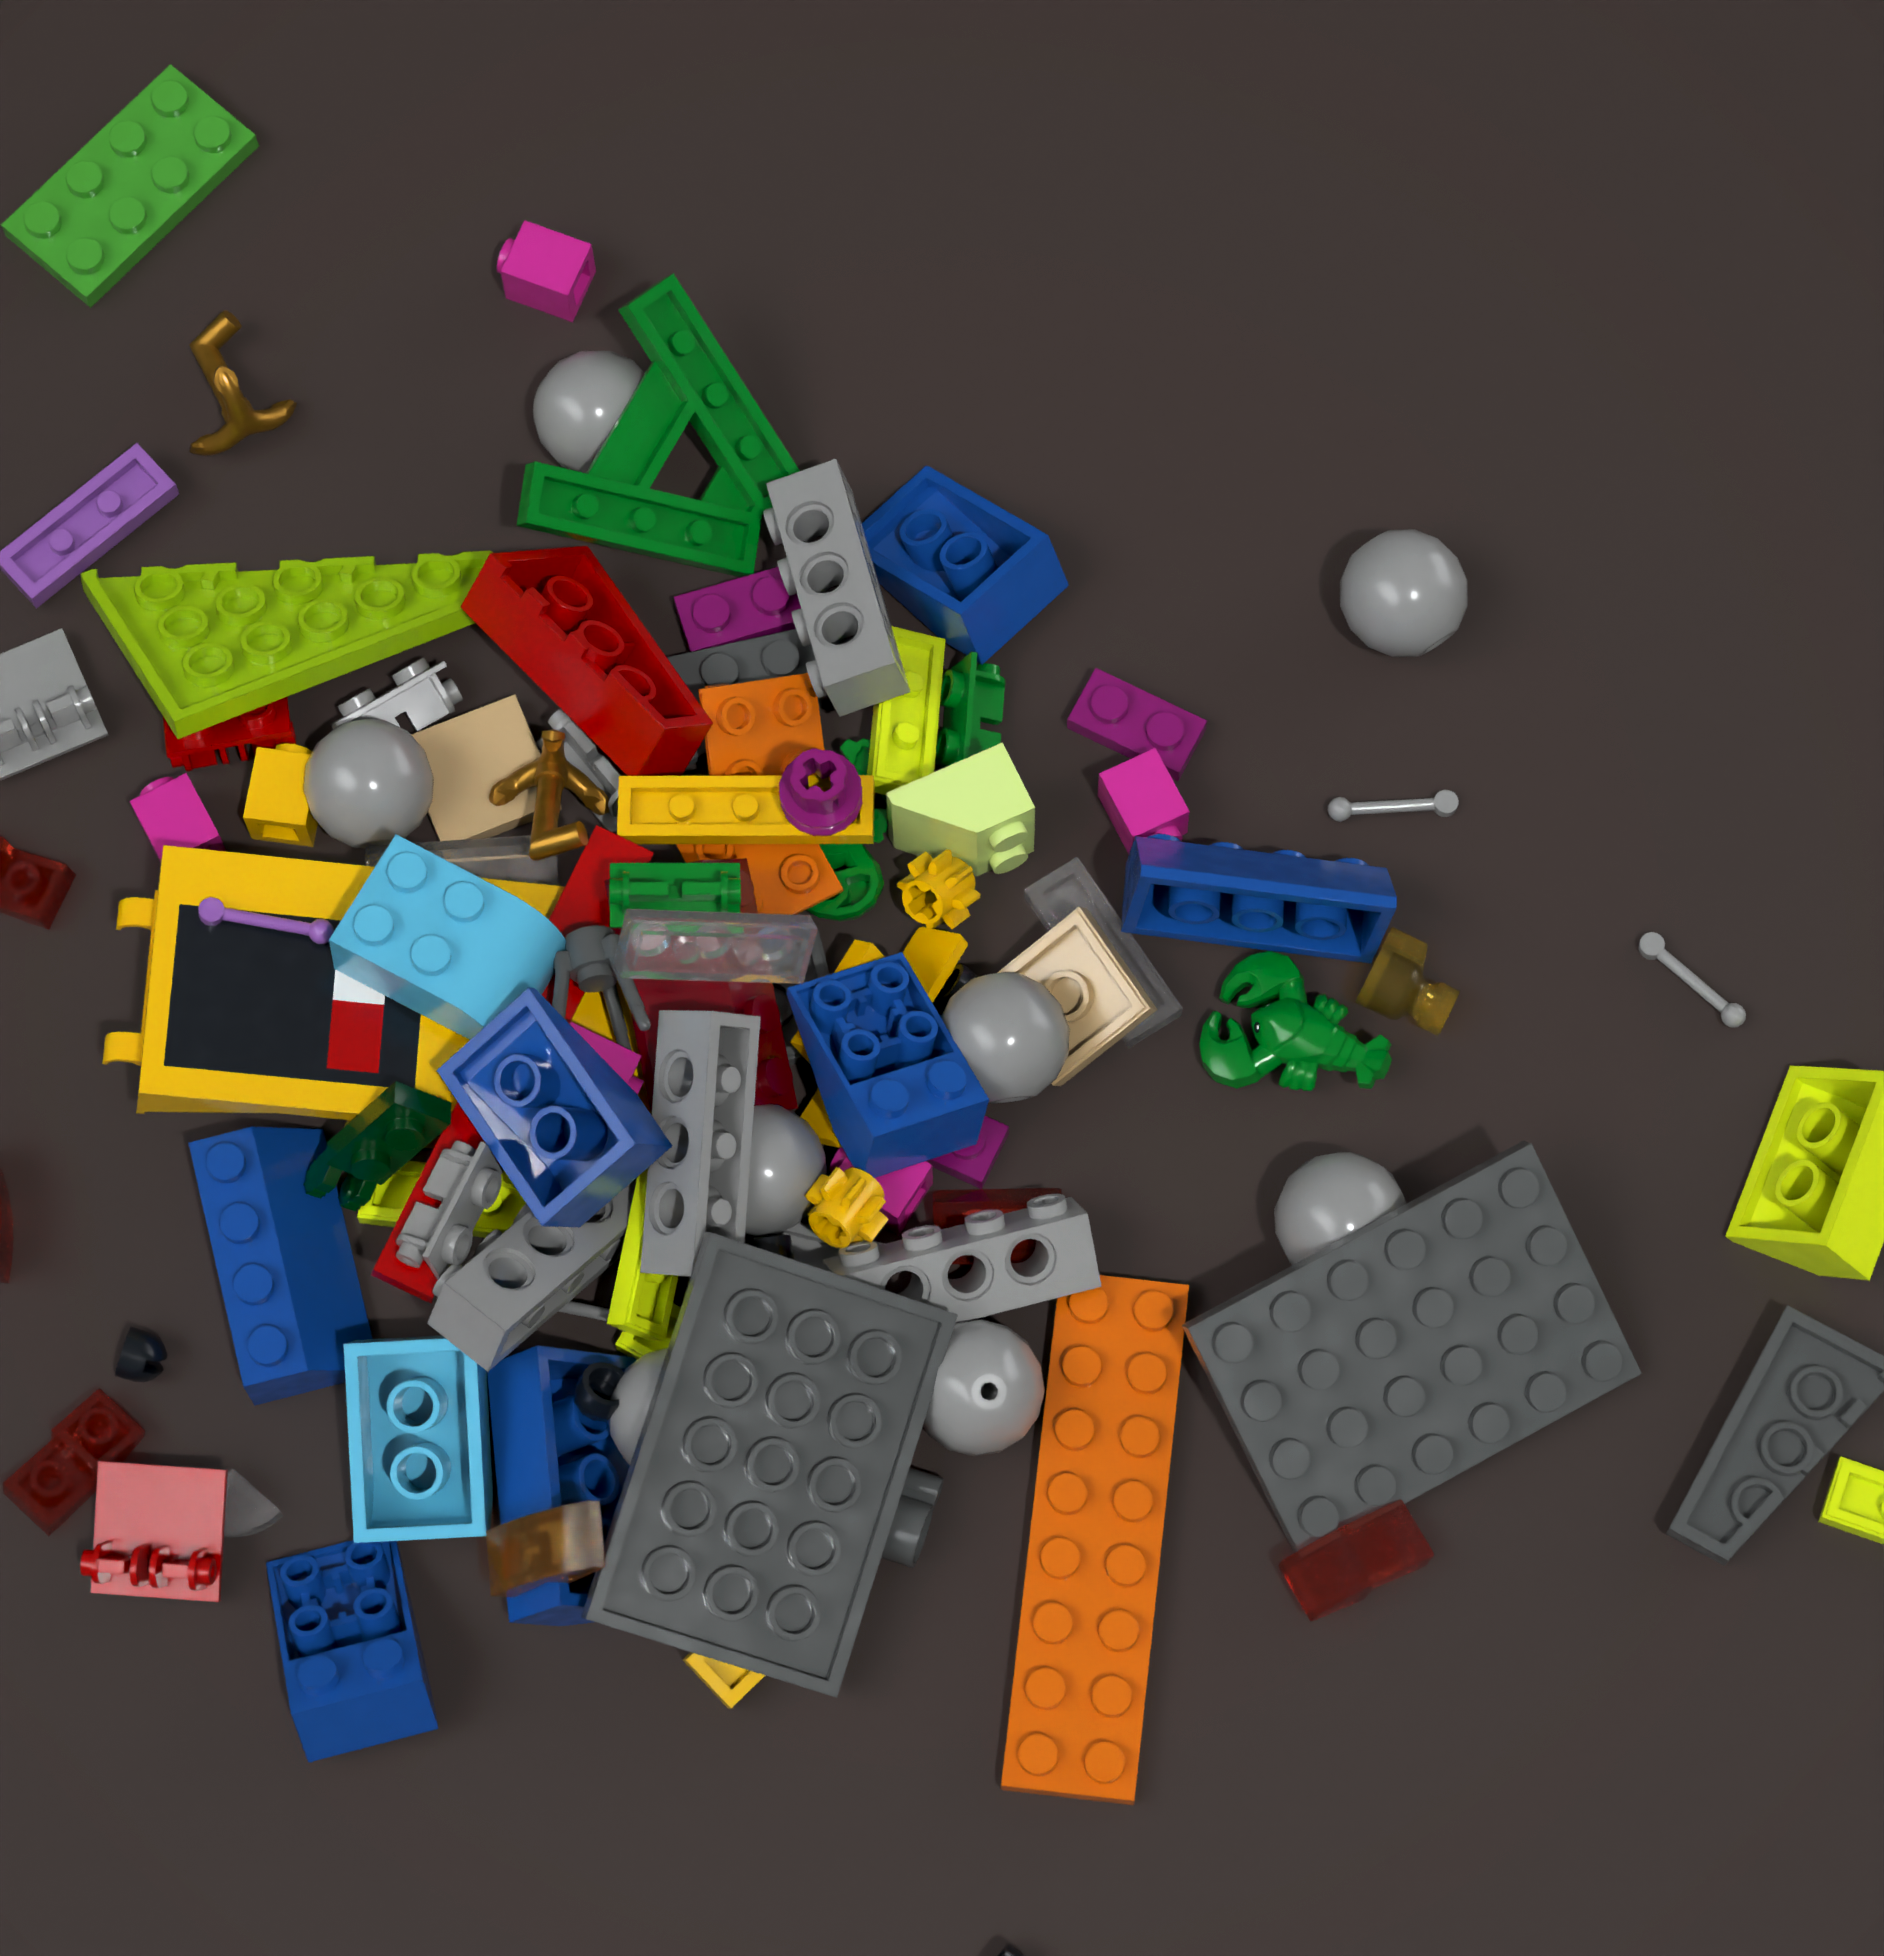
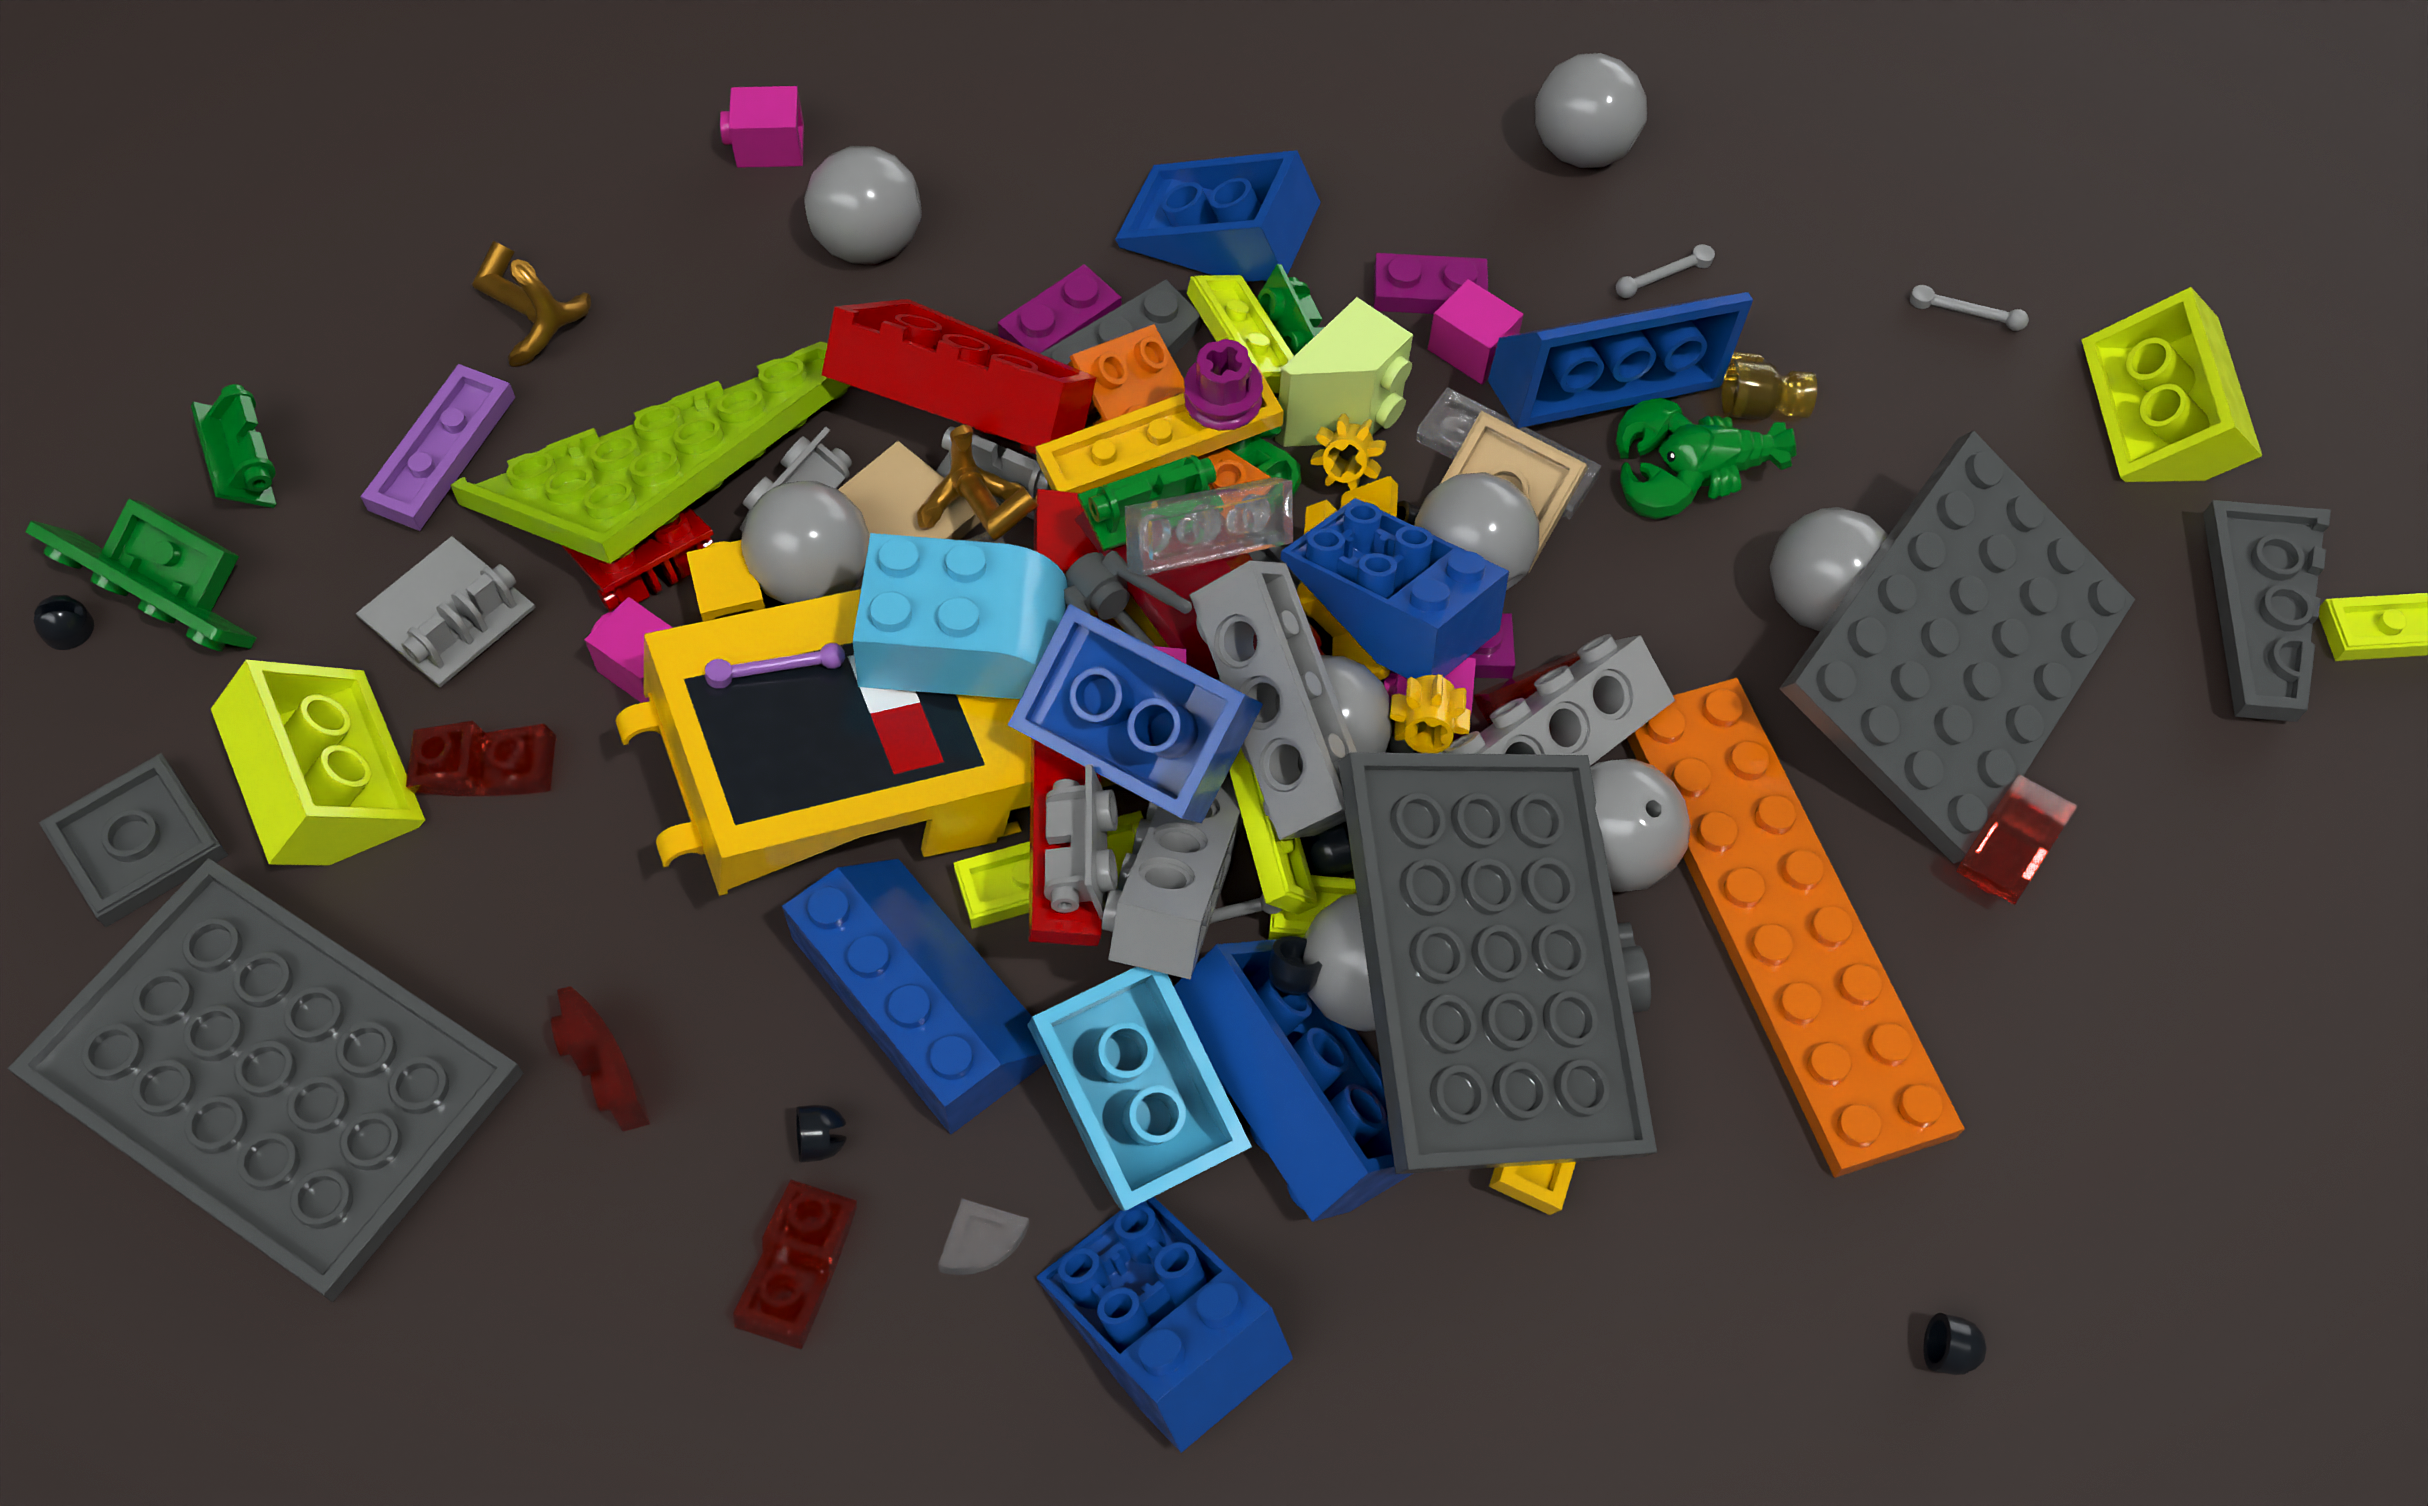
camera: 30 degrees left, 10 degrees down
bright green plate [1,64,259,308] -> none
hinge [80,1461,228,1602] -> none
dark green hinge [303,1081,452,1211] -> none
clear orange slope [486,1501,605,1597] -> none
green plate [516,273,800,577] -> none
light grey brick [763,459,910,717] -> none

